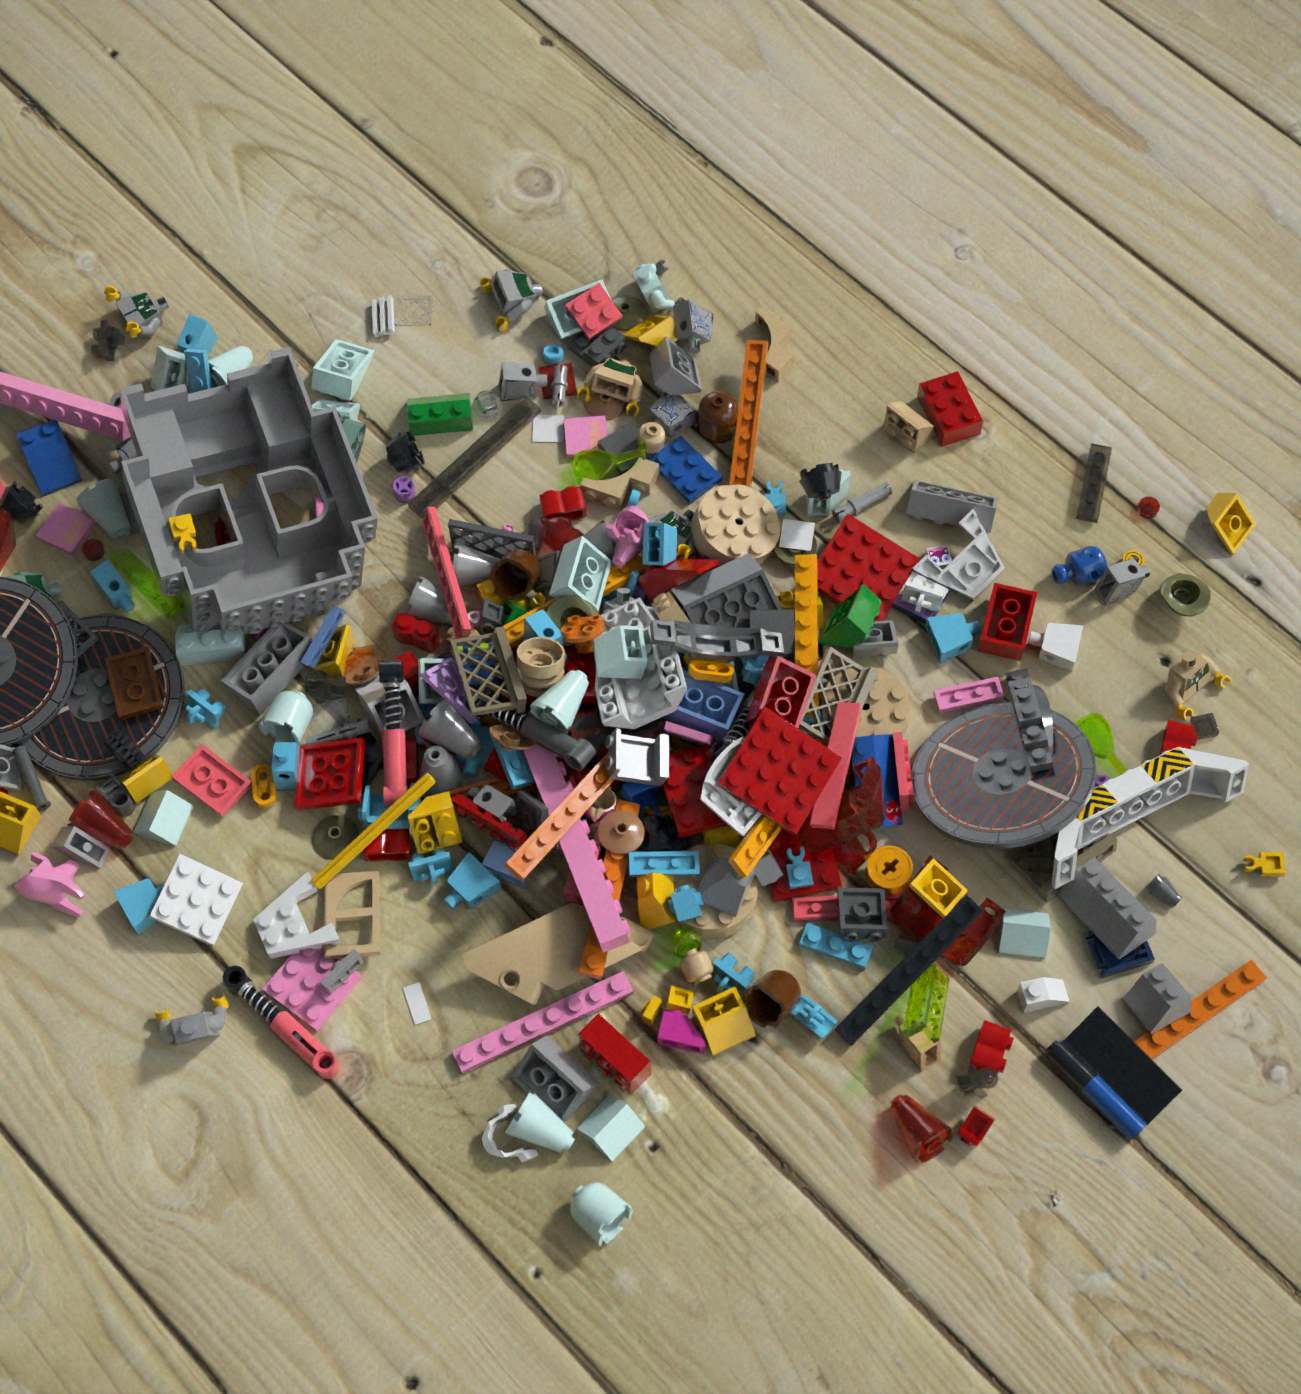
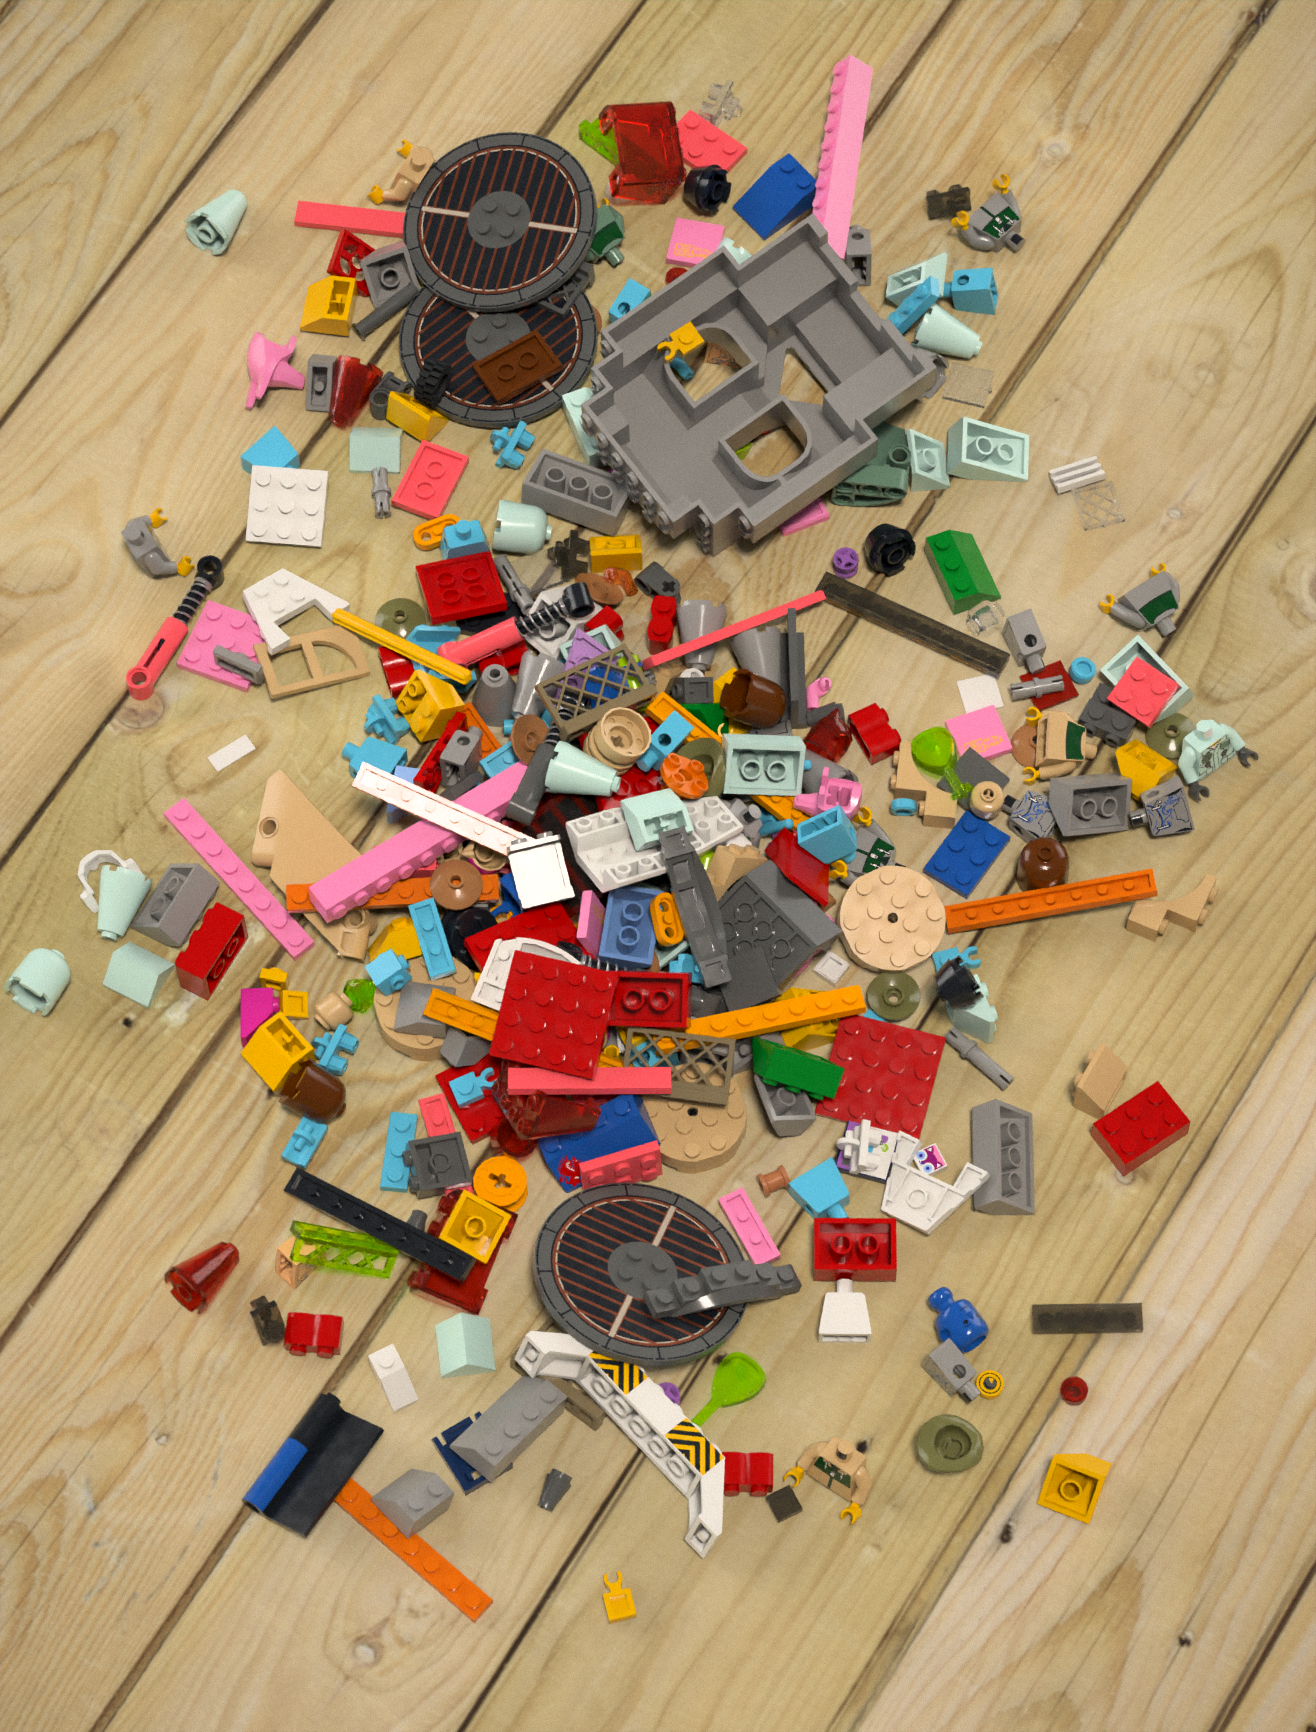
camera: 75 degrees right, 0 degrees up
medium blue tile [301,604,346,669] -> none
white sticker [779,519,815,551] -> none
red bracket [957,1106,995,1146] -> none
none -> light grey pin [371,467,391,519]
none -> dark grey piece [634,561,681,606]
none -> nougat bush [757,1165,790,1197]

